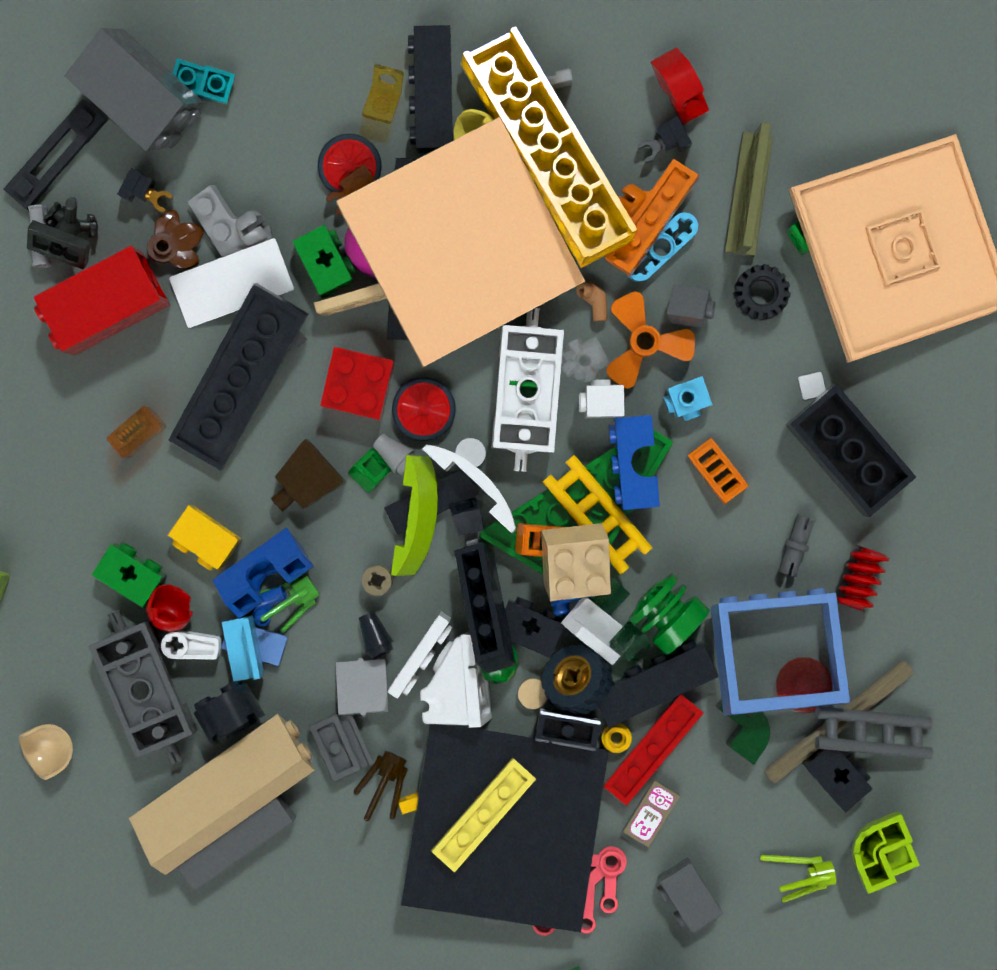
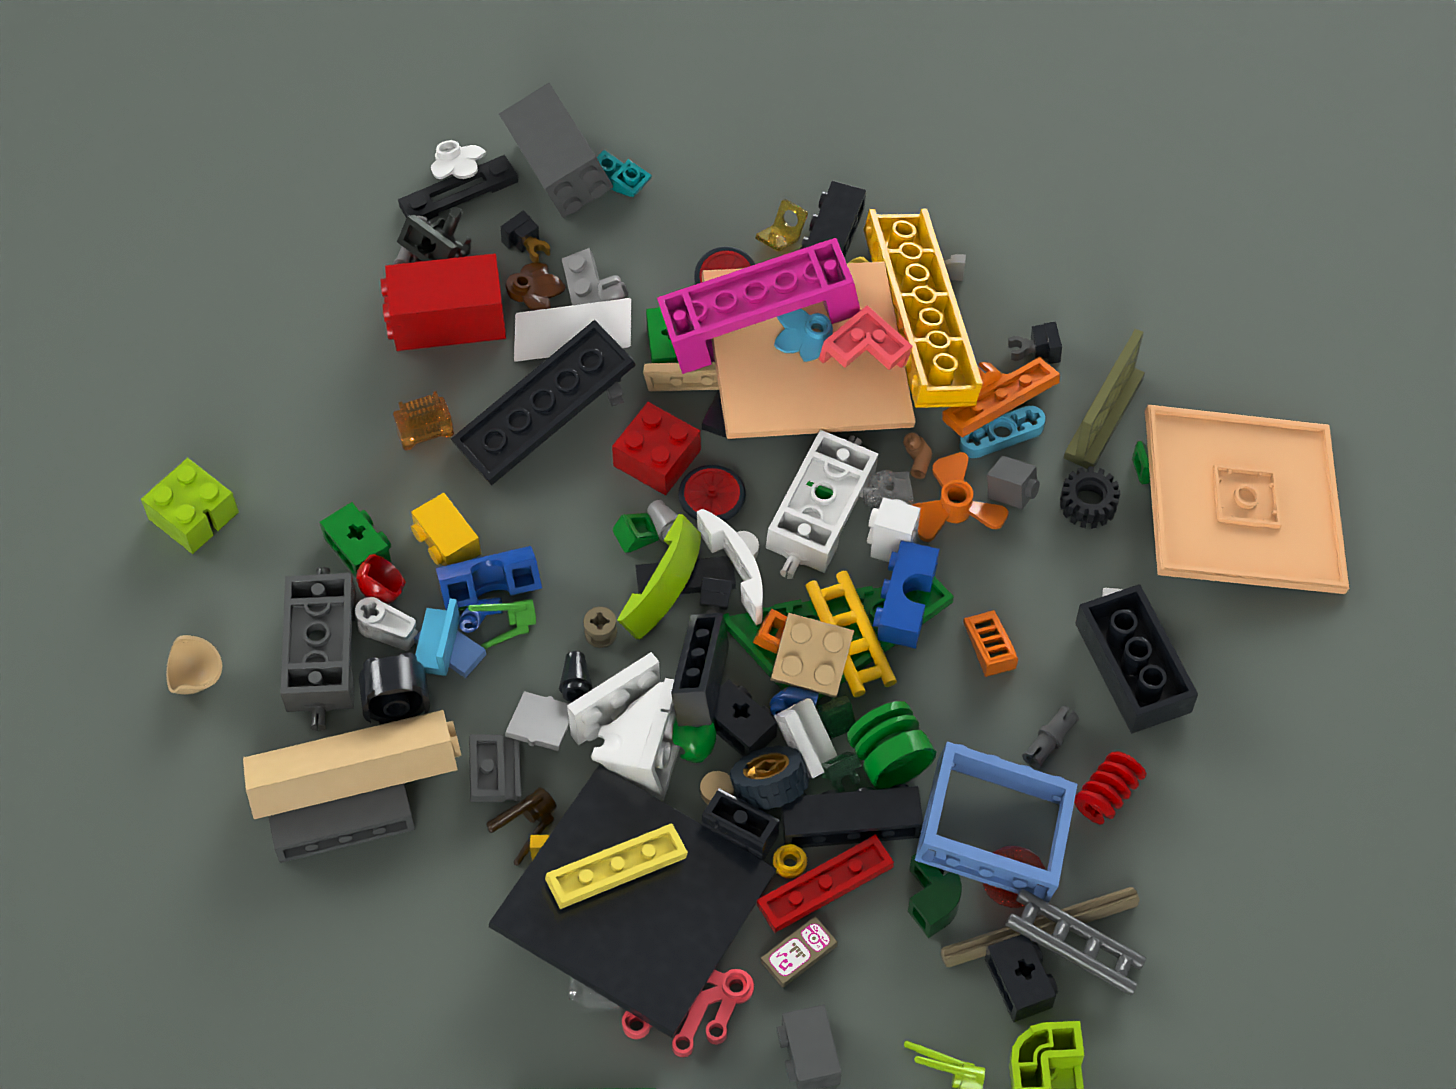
camera: 20 degrees right, 30 degrees down
dark brown torso [271,439,346,512] -> none
red brick [650,47,709,125] -> none
medium azure brick [663,376,713,421] -> none
none -> white plate [431,140,486,179]
none -> dark pink plate [657,238,861,374]
none -> medium azure plate [774,309,833,362]
none -> coral panel [819,305,913,370]

